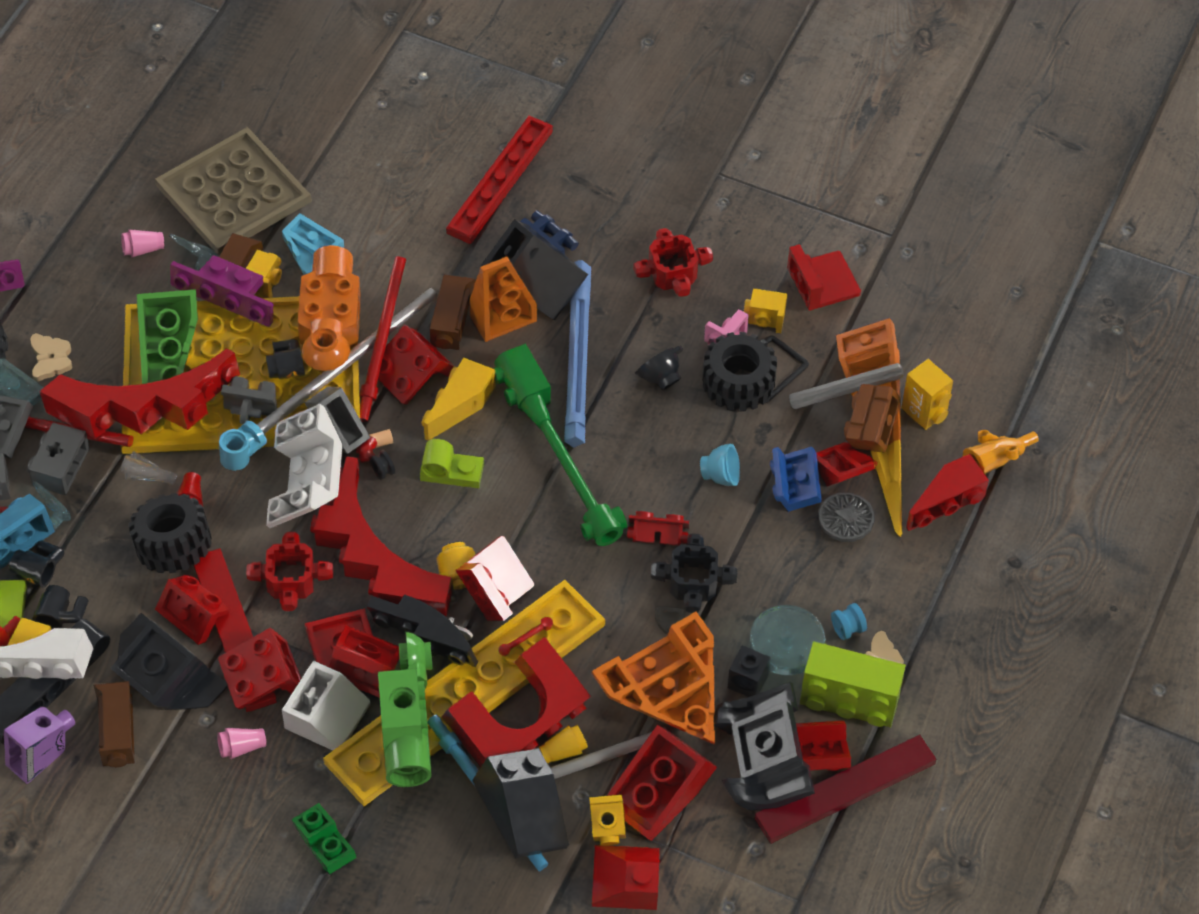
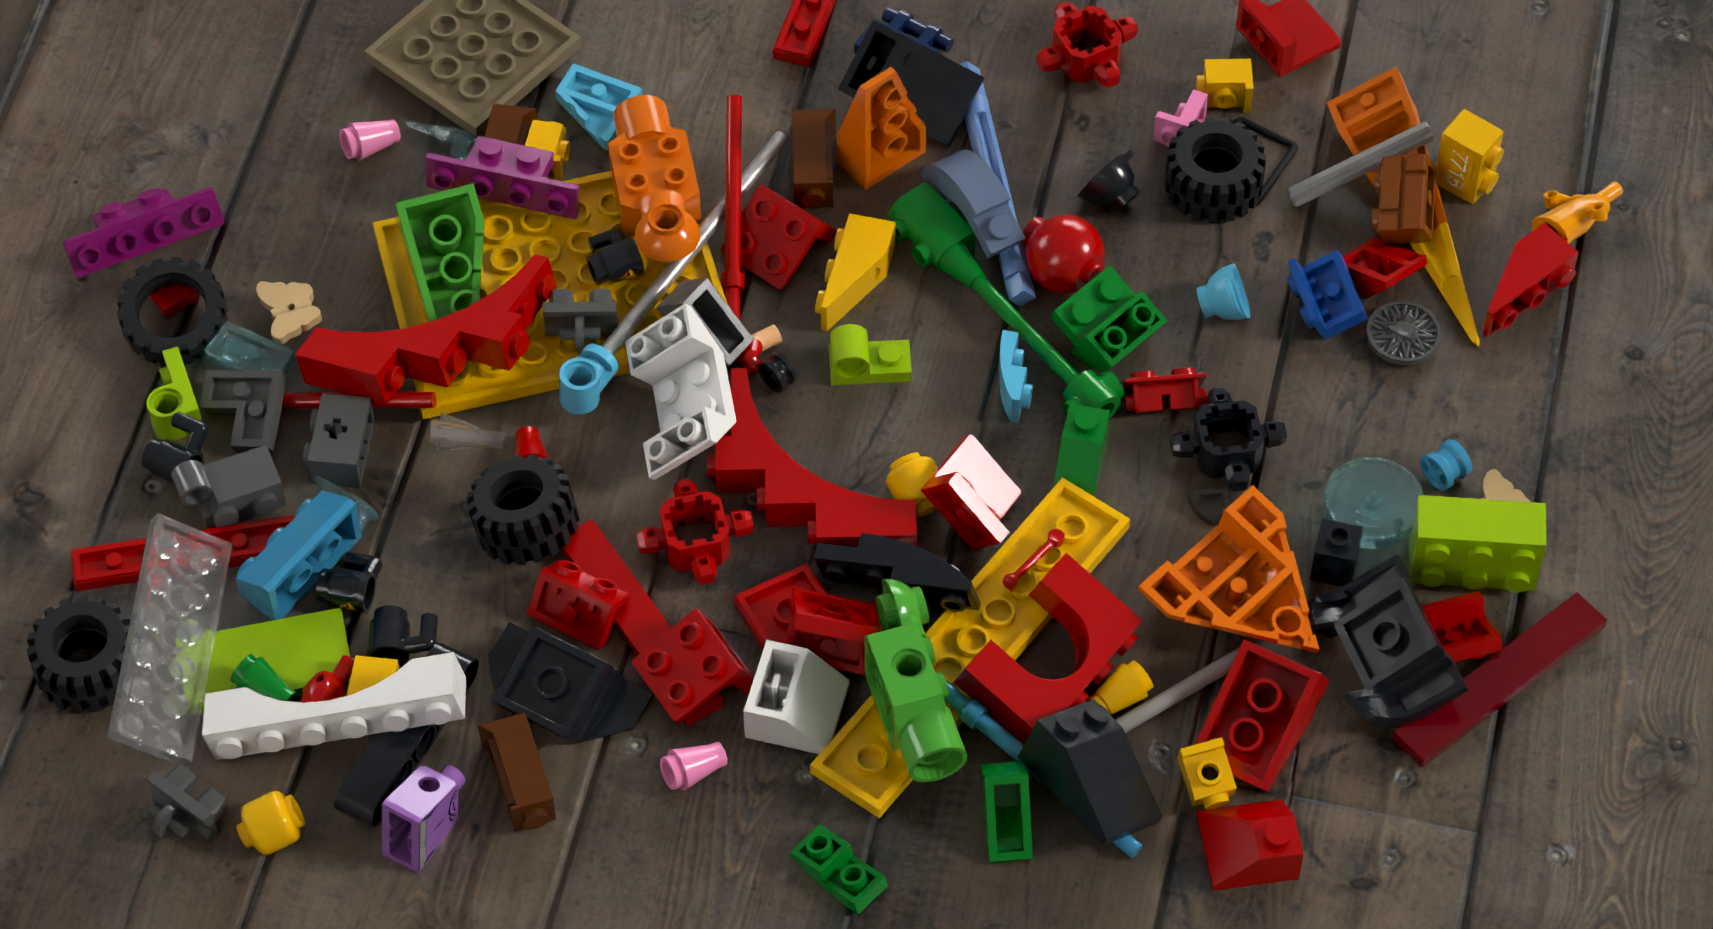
camera: 10 degrees left, 0 degrees up
none -> sand blue arch [920,150,1025,258]
none -> green slope [980,761,1033,862]
none -> medium azure slope [999,330,1033,423]
none -> red brick [1022,214,1105,294]
none -> green brick [1049,265,1168,372]
none -> green slope [1053,403,1110,497]

